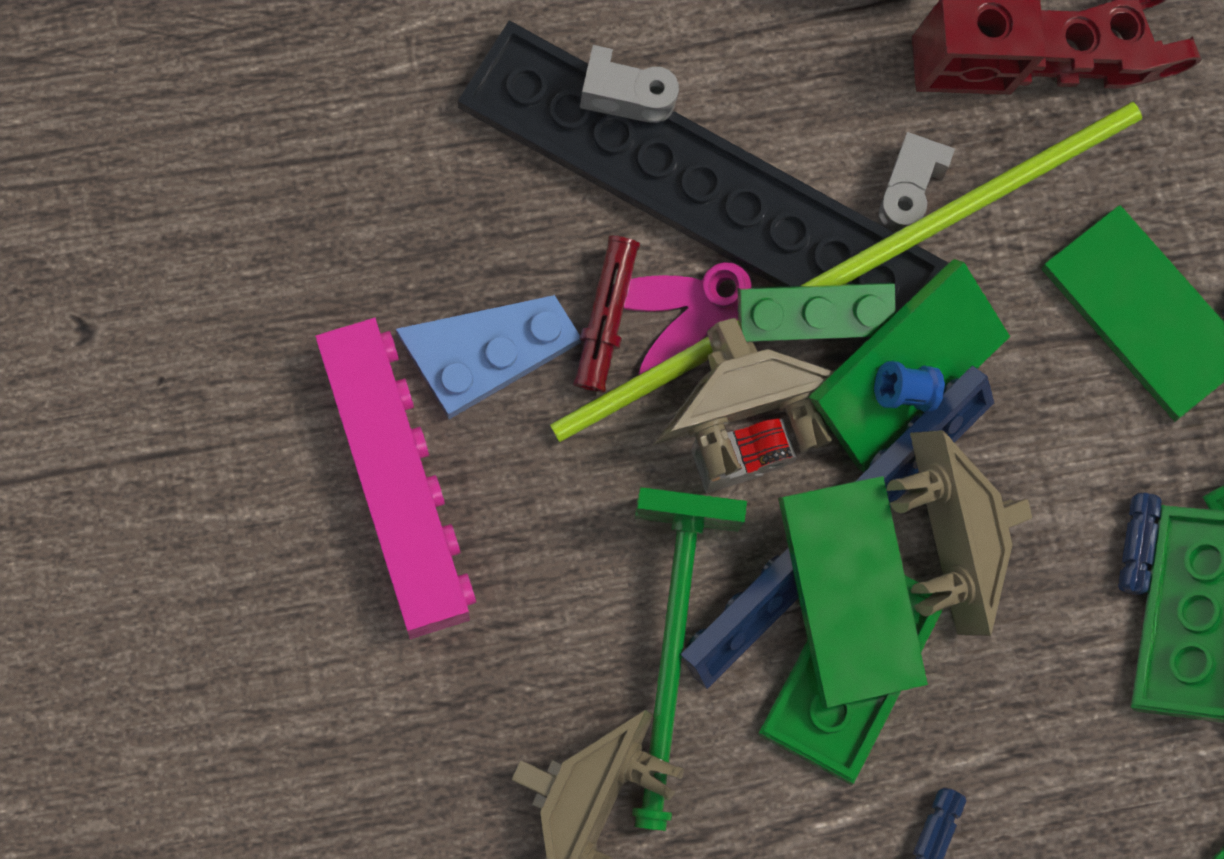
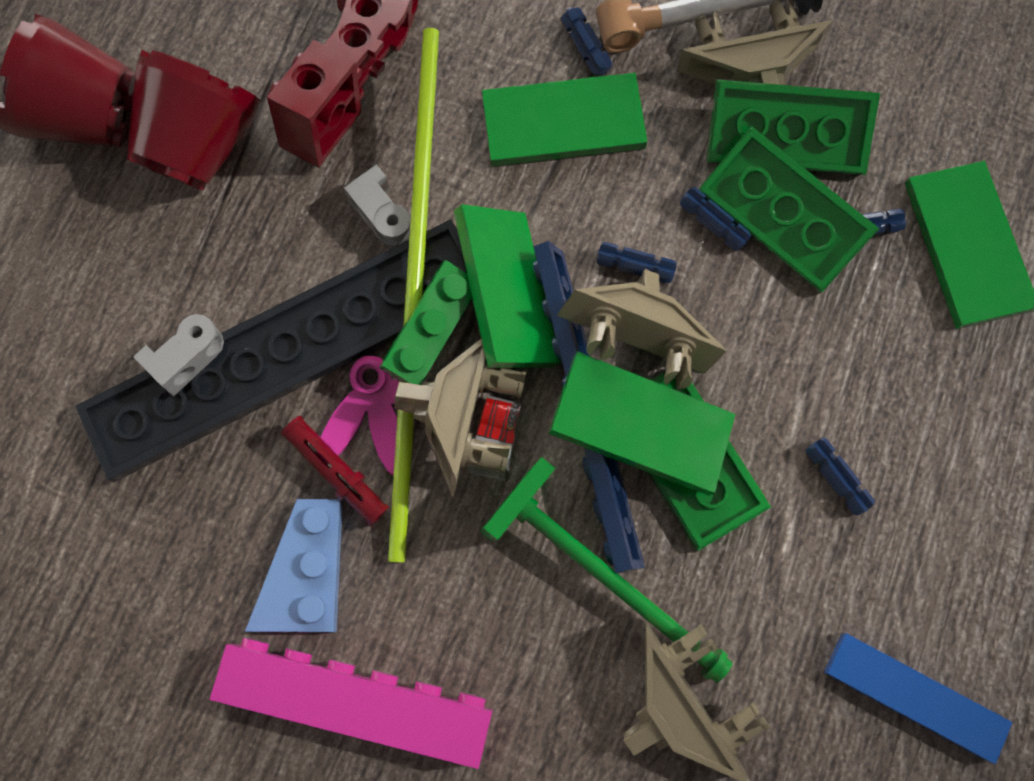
camera: 50 degrees left, 0 degrees up
blue bush [874,361,945,412] -> none
none -> dark blue axle [597,242,677,283]

